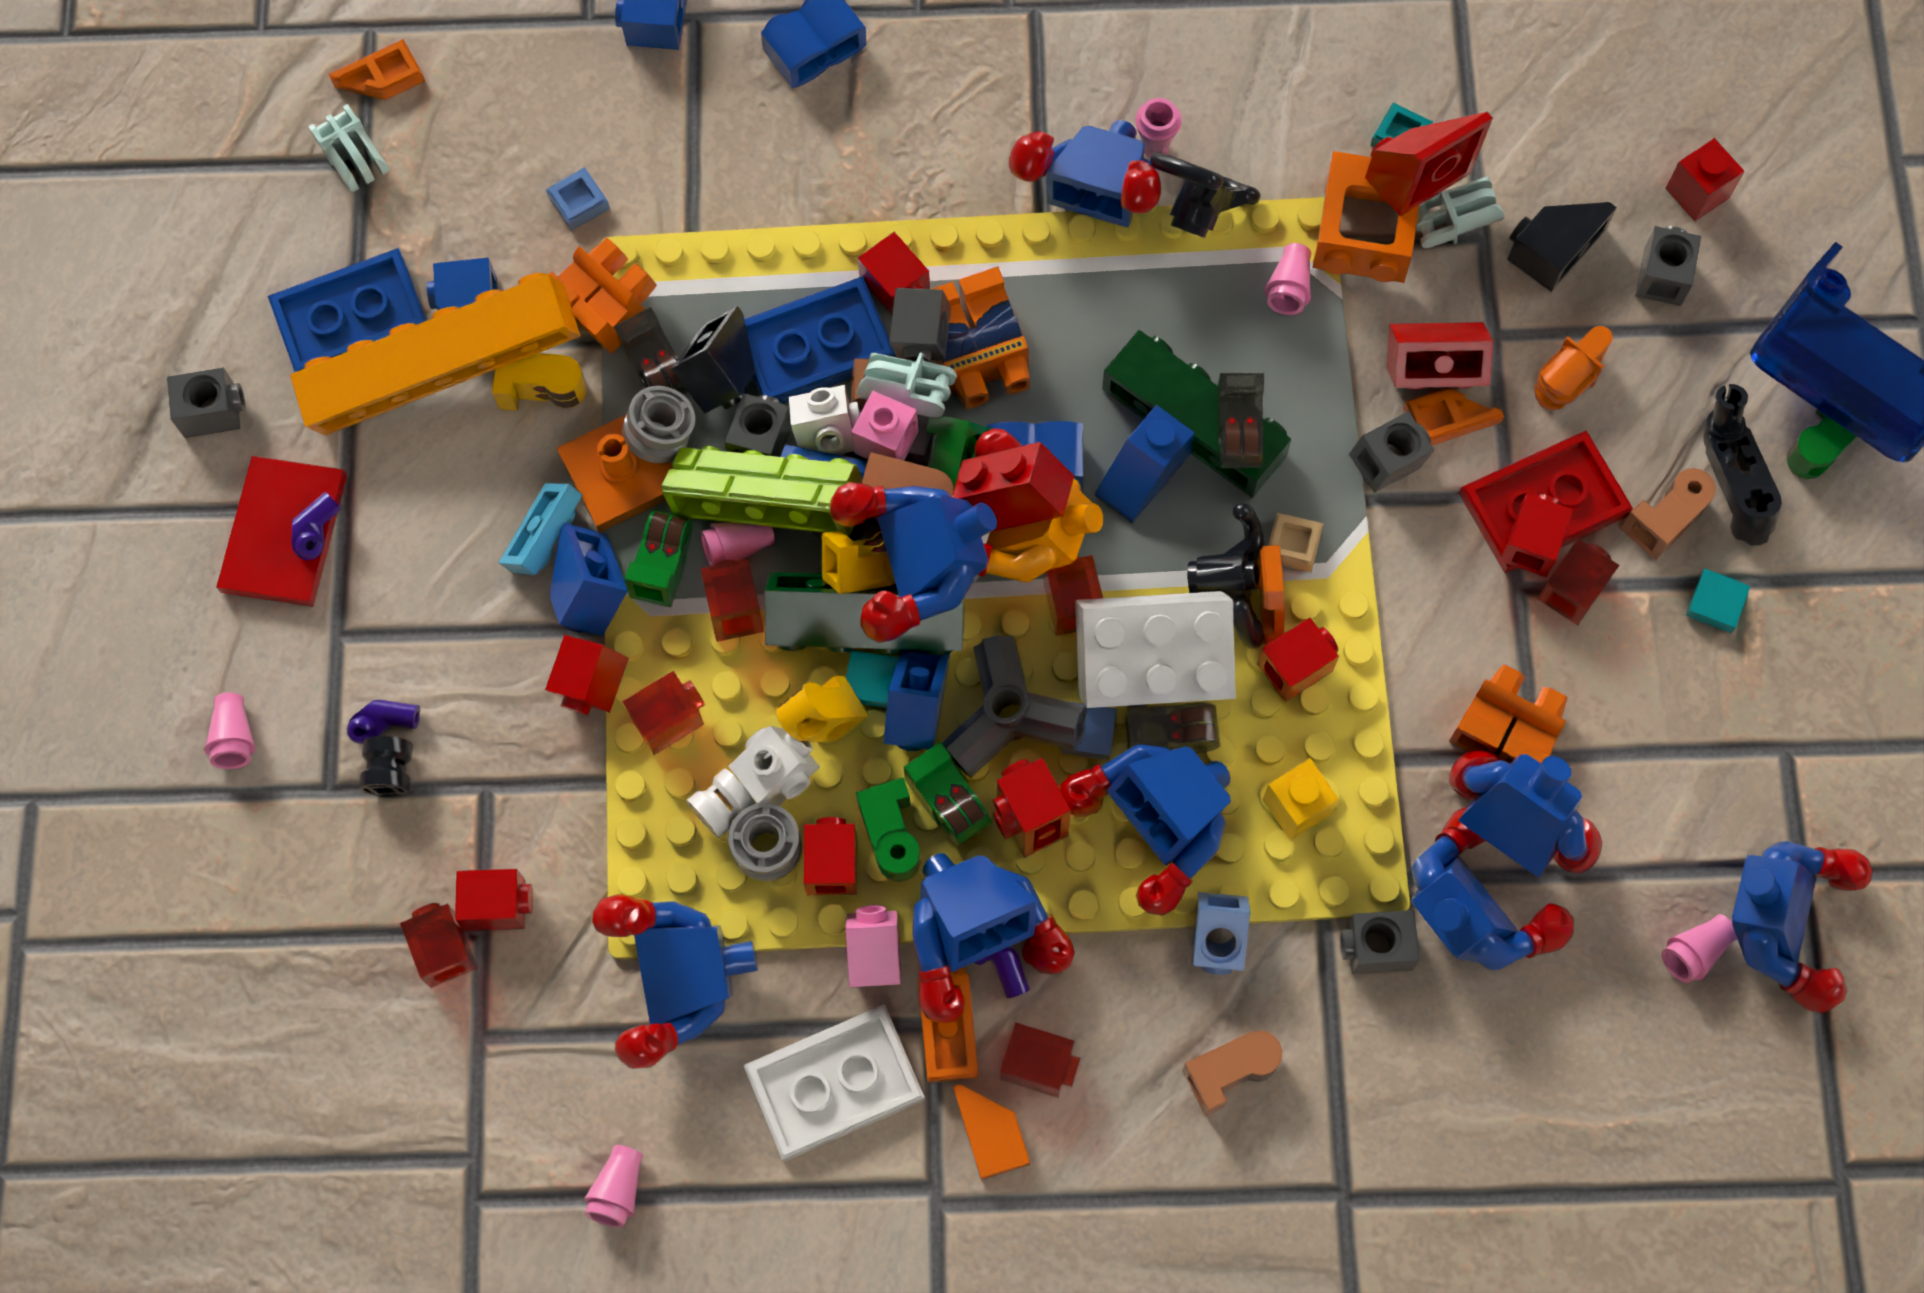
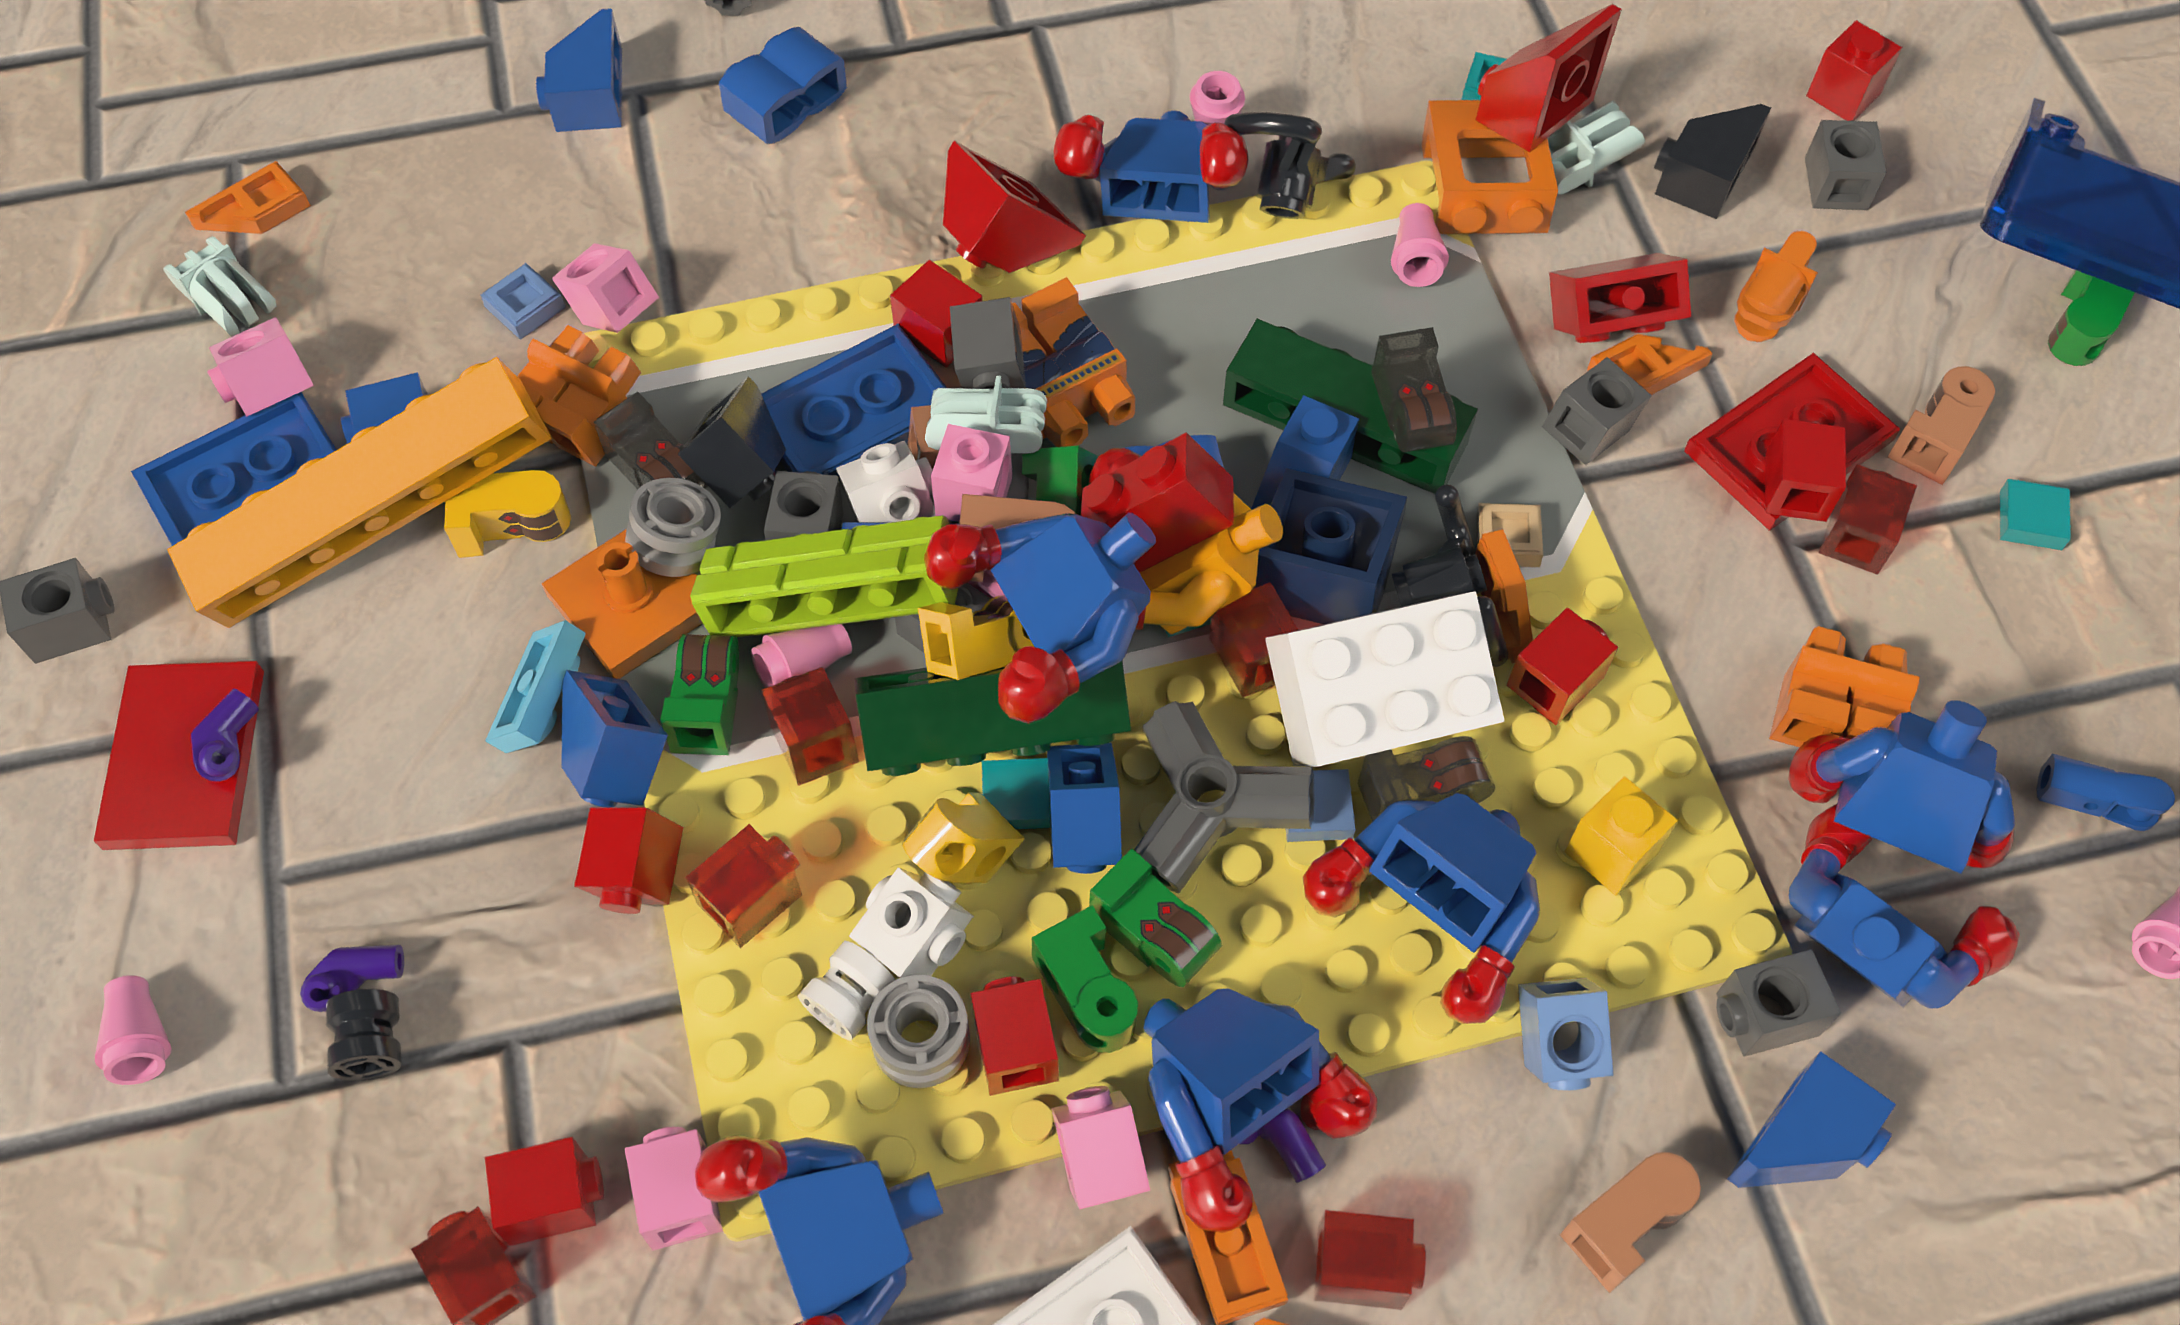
camera: 15 degrees left, 10 degrees down
red brick [992,758,1071,858] -> none
black beam [1703,384,1782,546] -> none
none -> bright pink brick [207,317,314,416]
none -> bright pink brick [552,243,659,333]
none -> bright pink brick [625,1127,723,1251]
none -> red slope [943,141,1086,273]
none -> dark blue slope [1247,468,1407,624]
none -> blue slope [1727,1051,1896,1188]
none -> blue bar [2036,753,2175,831]

